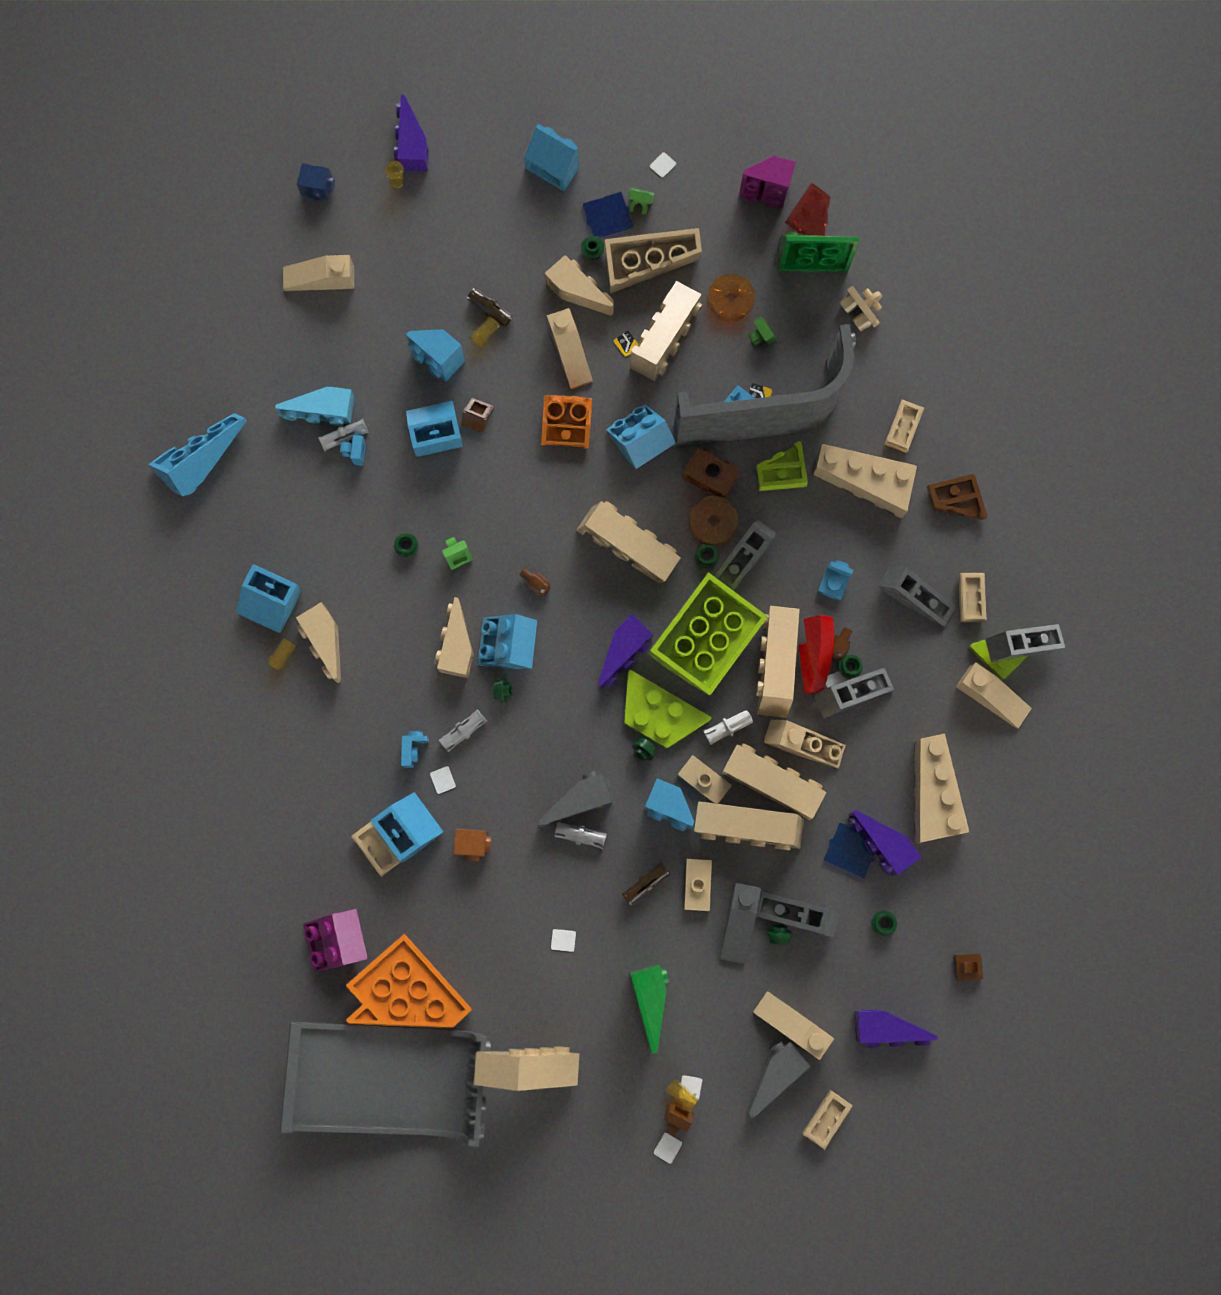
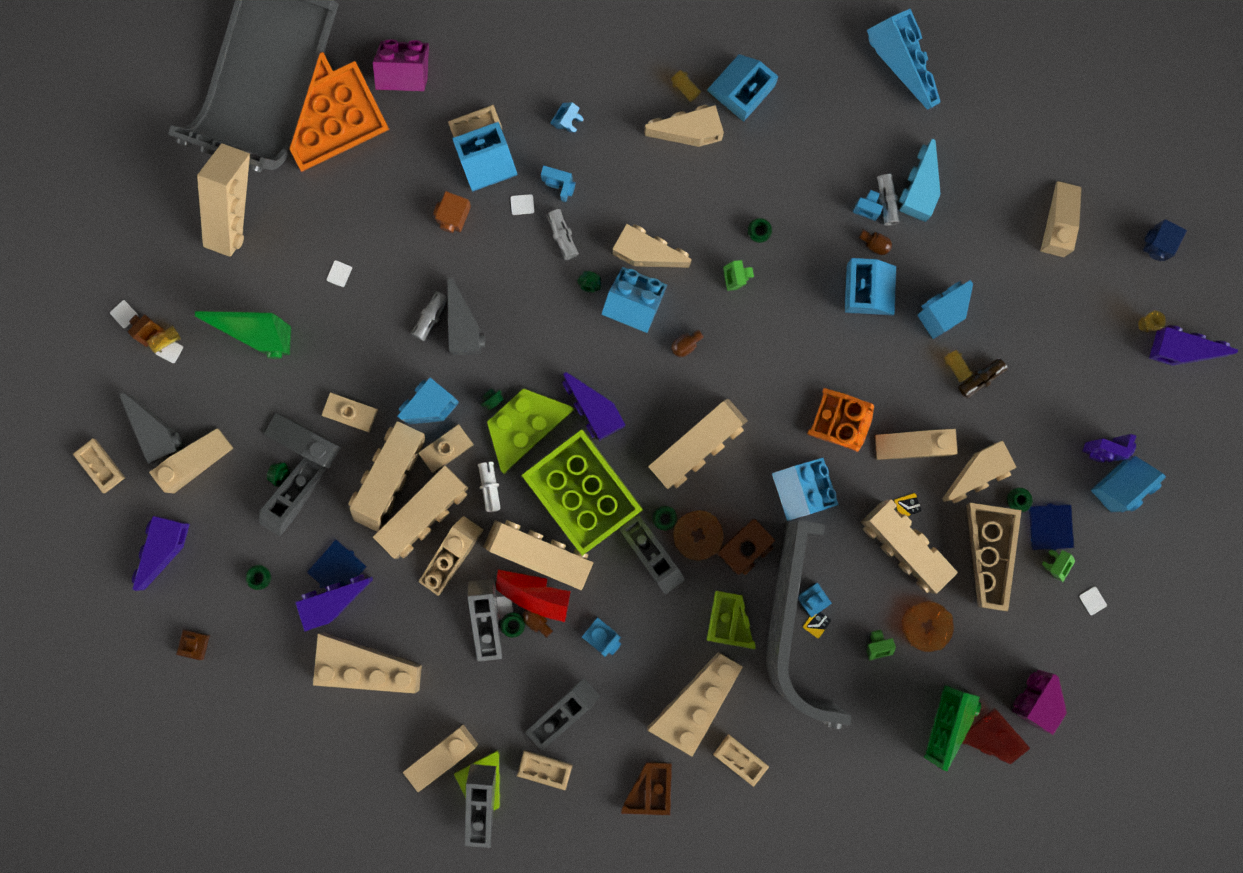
camera: 105 degrees right, 5 degrees up
reddish brown slope [461,398,494,432] -> none
dark brown pin [622,862,670,907] -> none
tan hips [840,286,882,331] -> none
none -> dark azure tile [550,102,584,132]
none -> reddish brown cylinder [859,229,892,255]
none -> dark purple bracket [1082,434,1136,463]

